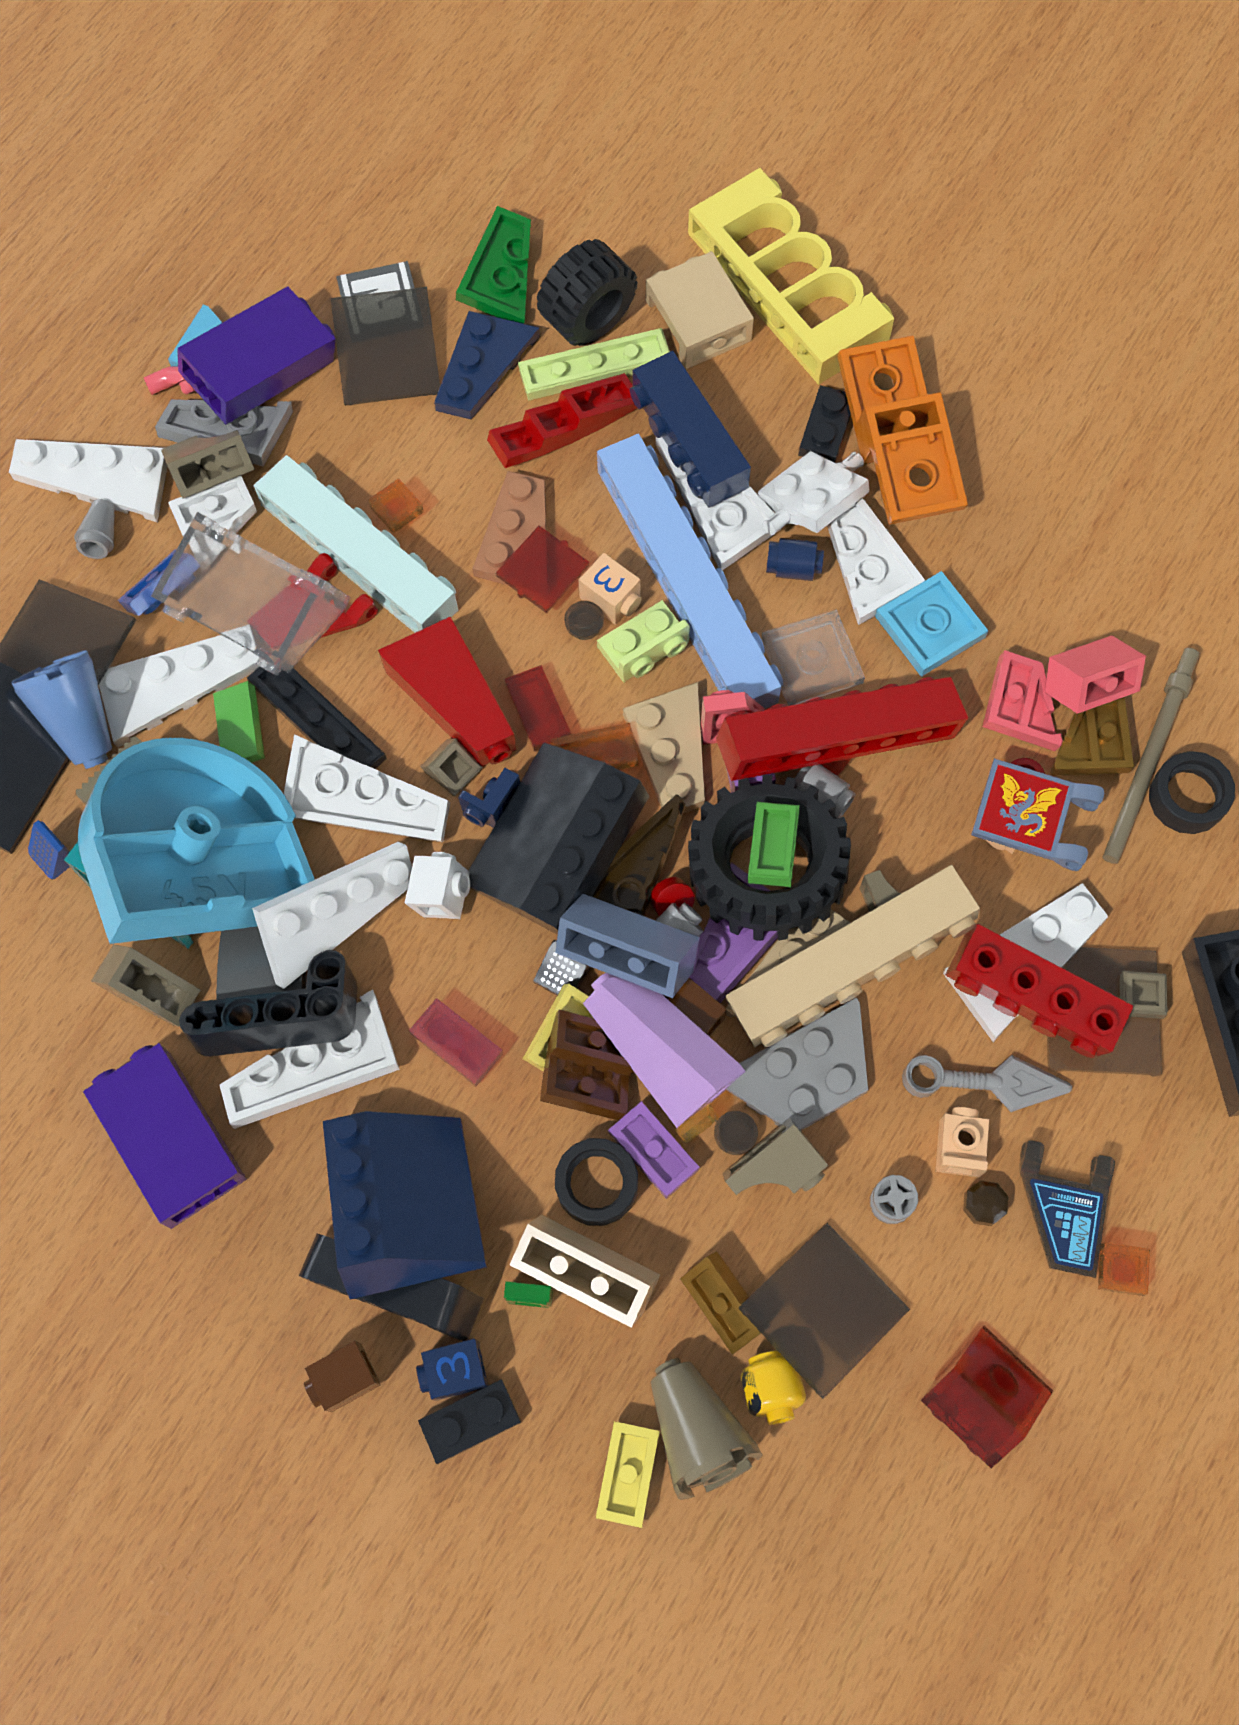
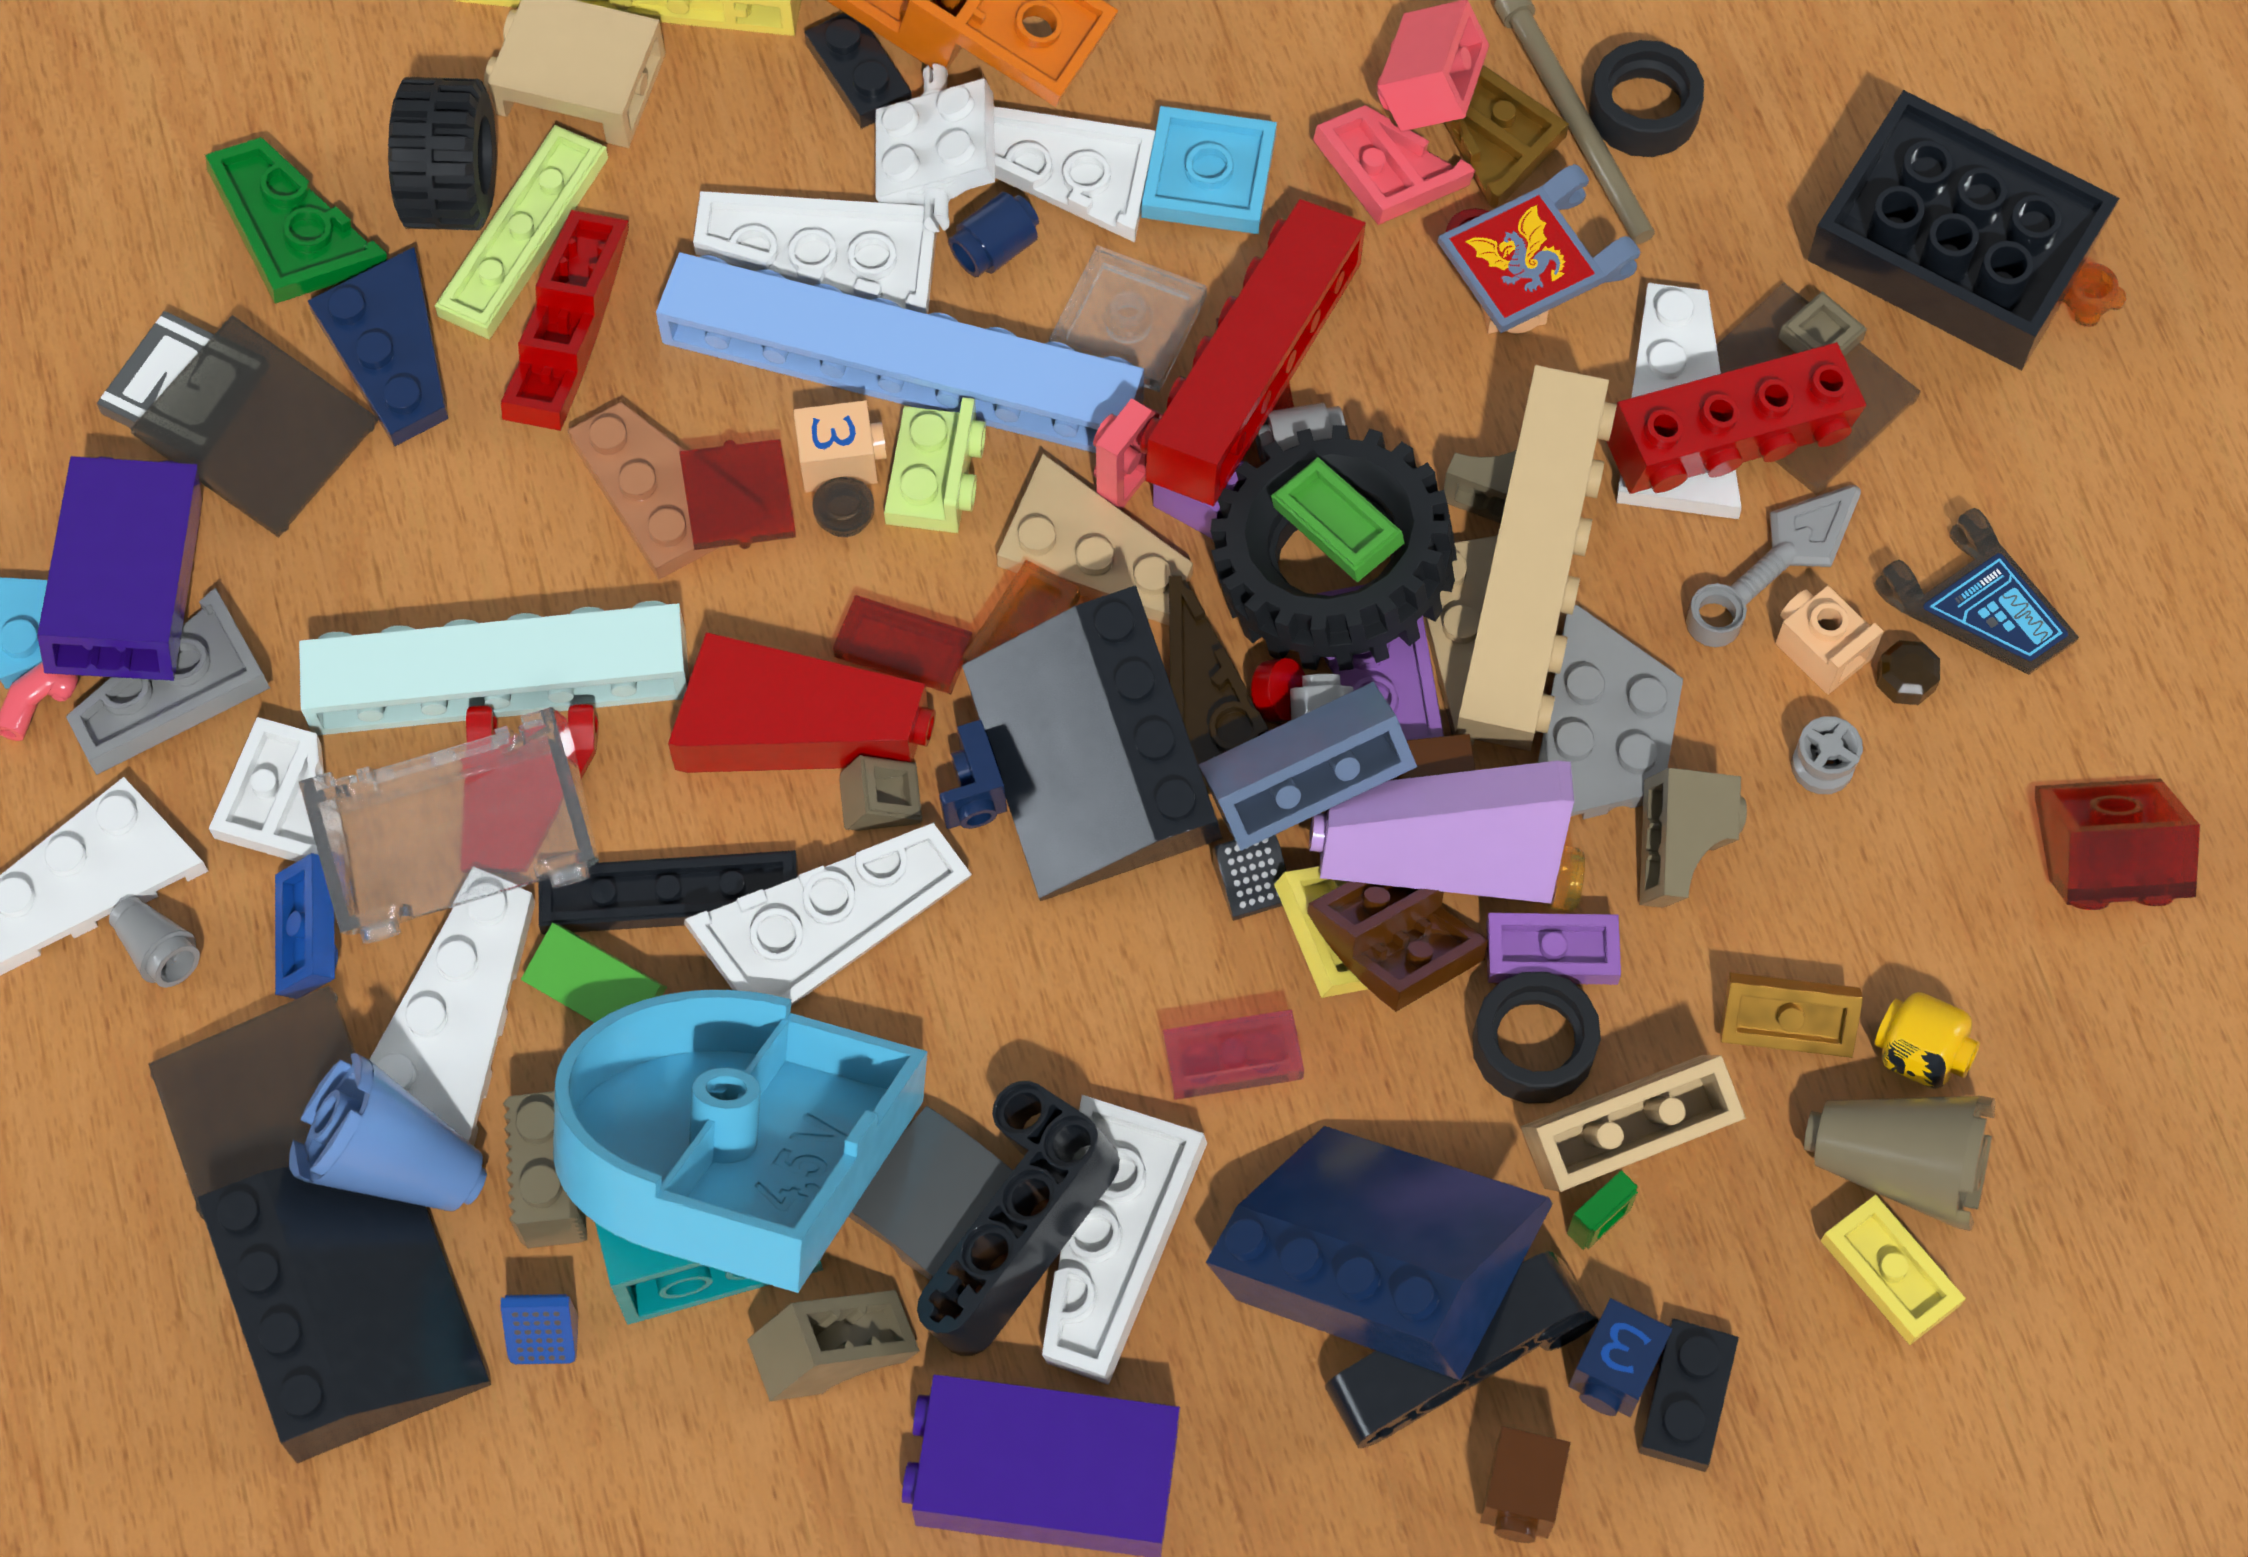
camera: 50 degrees left, 5 degrees down
dark tan arch [161,430,255,499] -> none
white wing [252,842,412,989] -> none
clear orange plate [368,478,424,533] -> none
white brick [405,852,470,919] -> none
dark blue brick [630,351,751,508] -> none
clear smoke plate [714,1111,758,1155] -> none
clear smoke piece [739,1223,910,1399] -> none
clear orange plate [1098,1242,1150,1296] -> none

